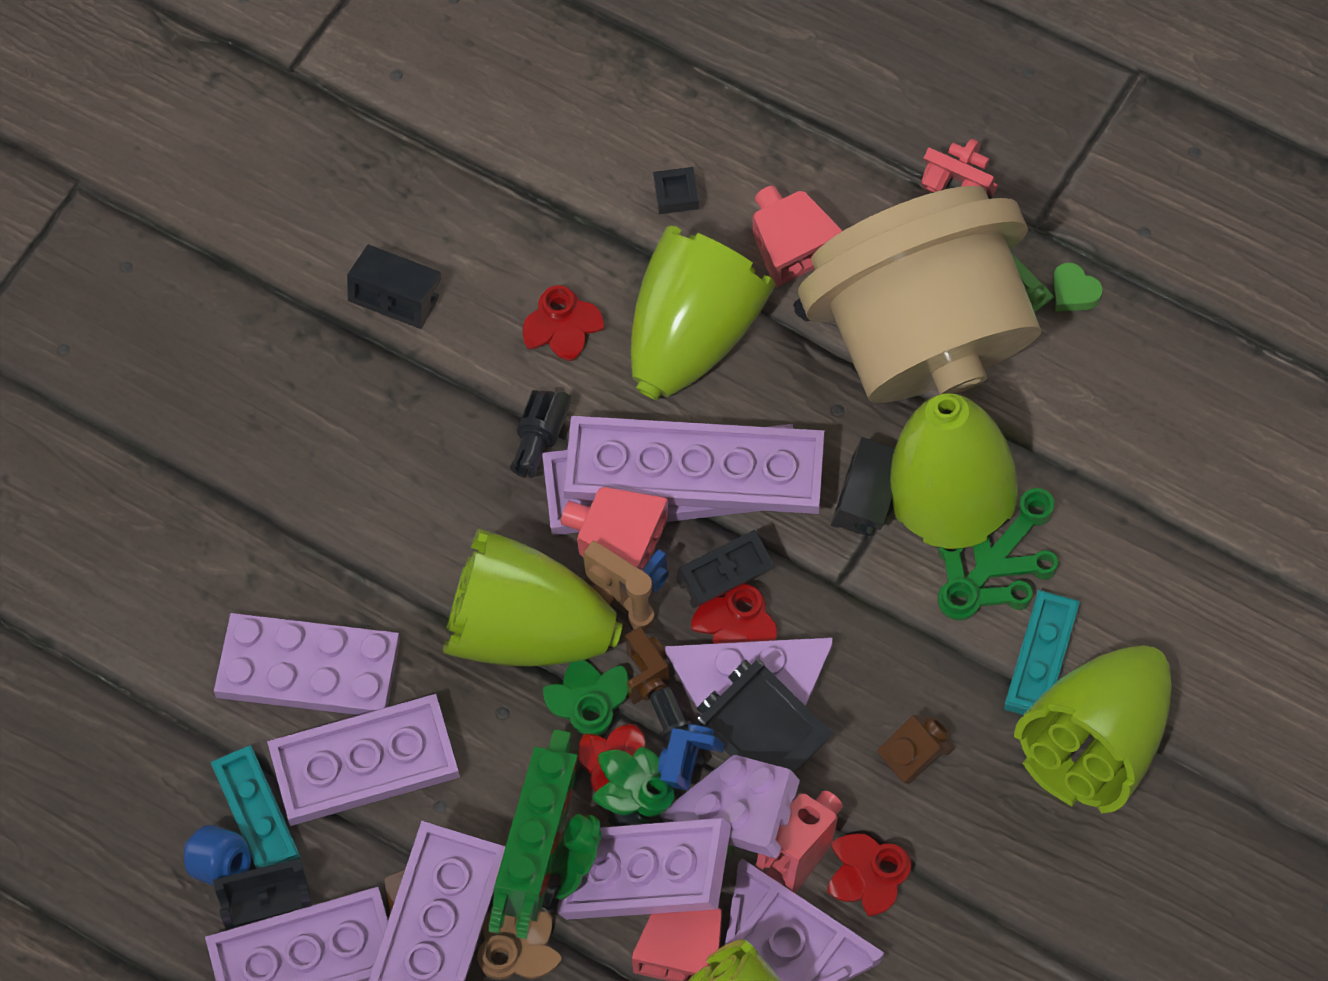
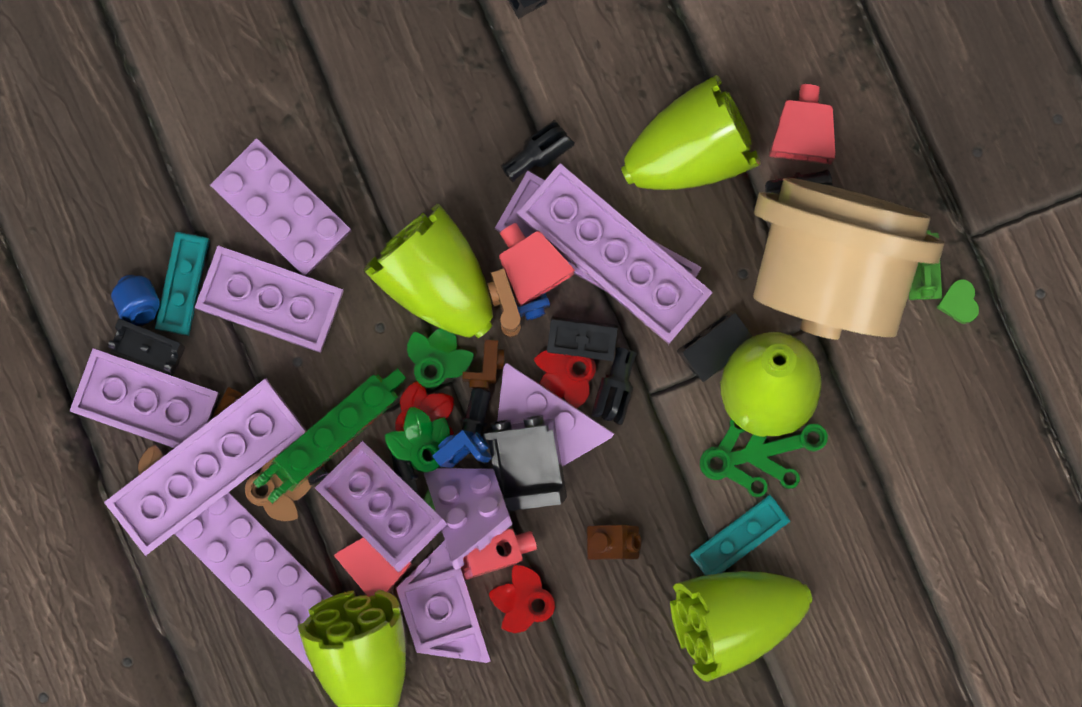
camera: 30 degrees right, 20 degrees up
red plate [523,285,604,361] -> none
green plate [551,814,602,900] -> none
black plate [653,167,699,215] -> none
coral hips [921,138,998,197] -> none
none -> black arm [591,347,637,425]

